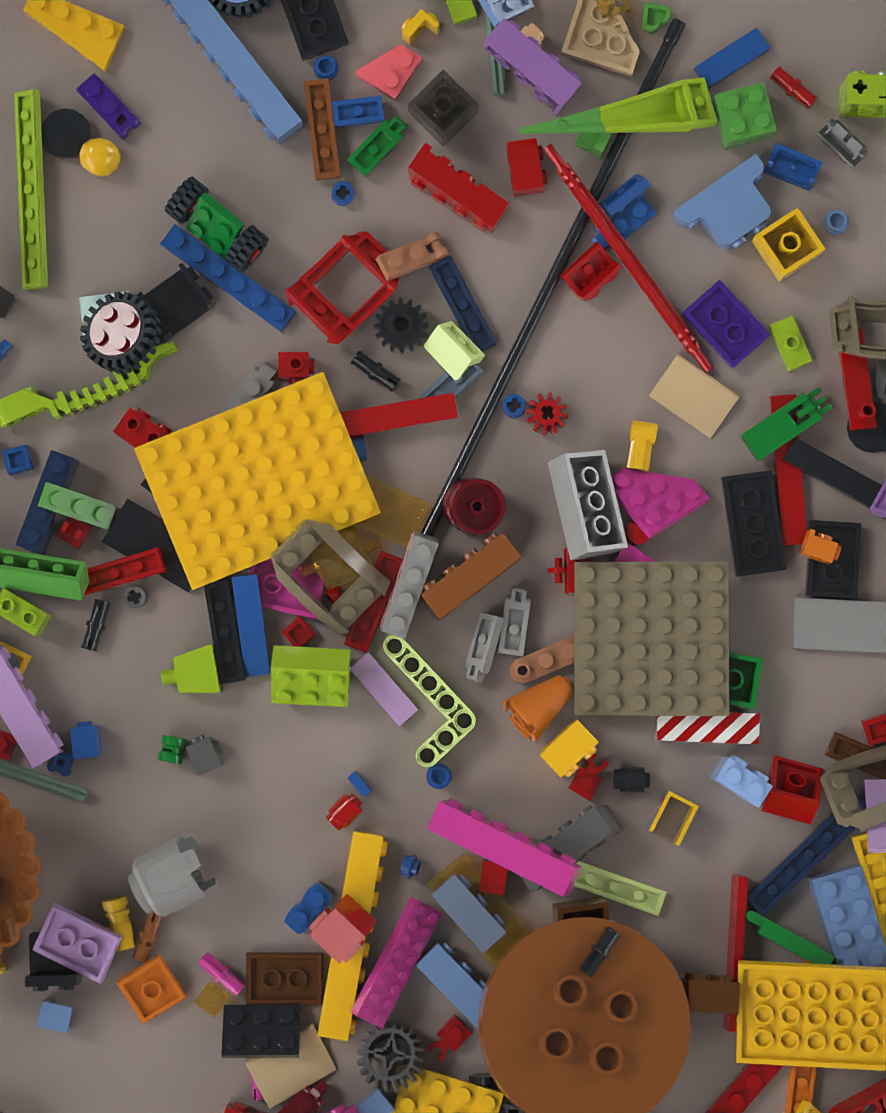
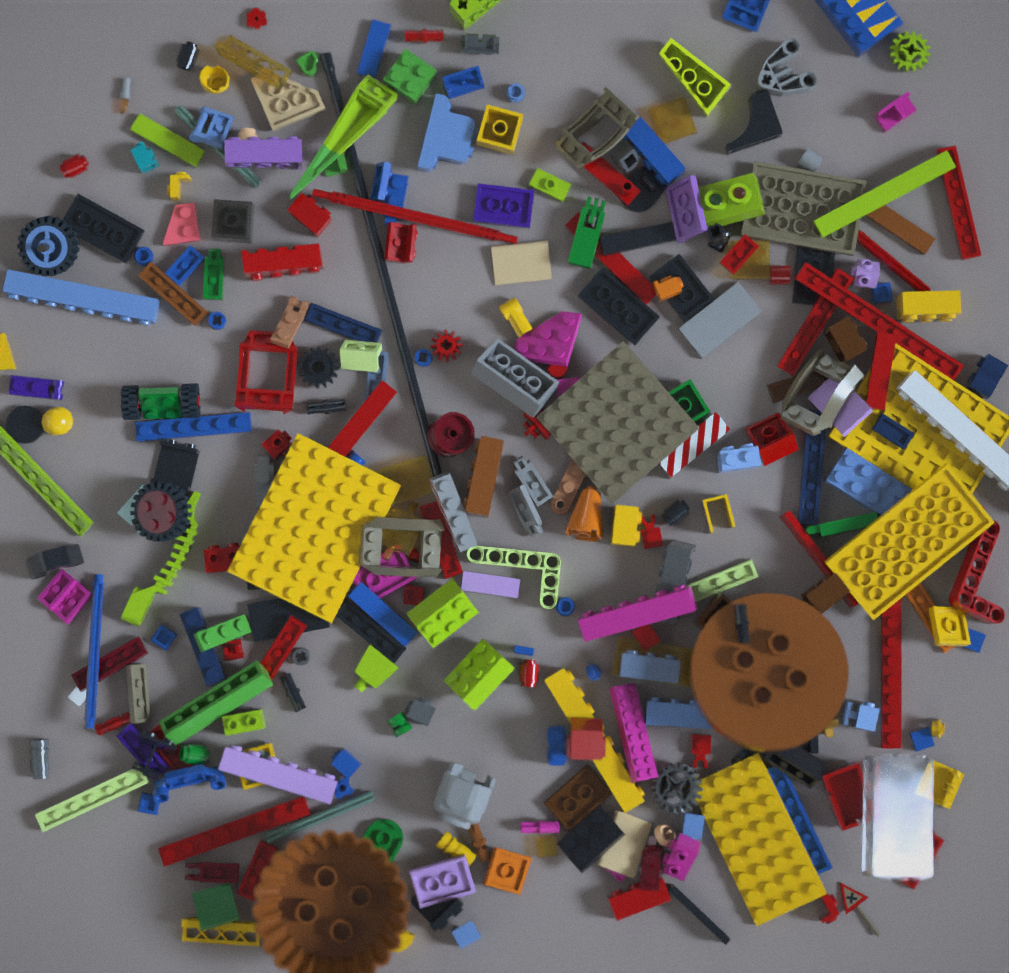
camera: 45 degrees left, 0 degrees up
none -> green tile [361,819,403,862]
none -> lime piece [443,639,515,711]
none -> light nougat hat [654,824,676,847]

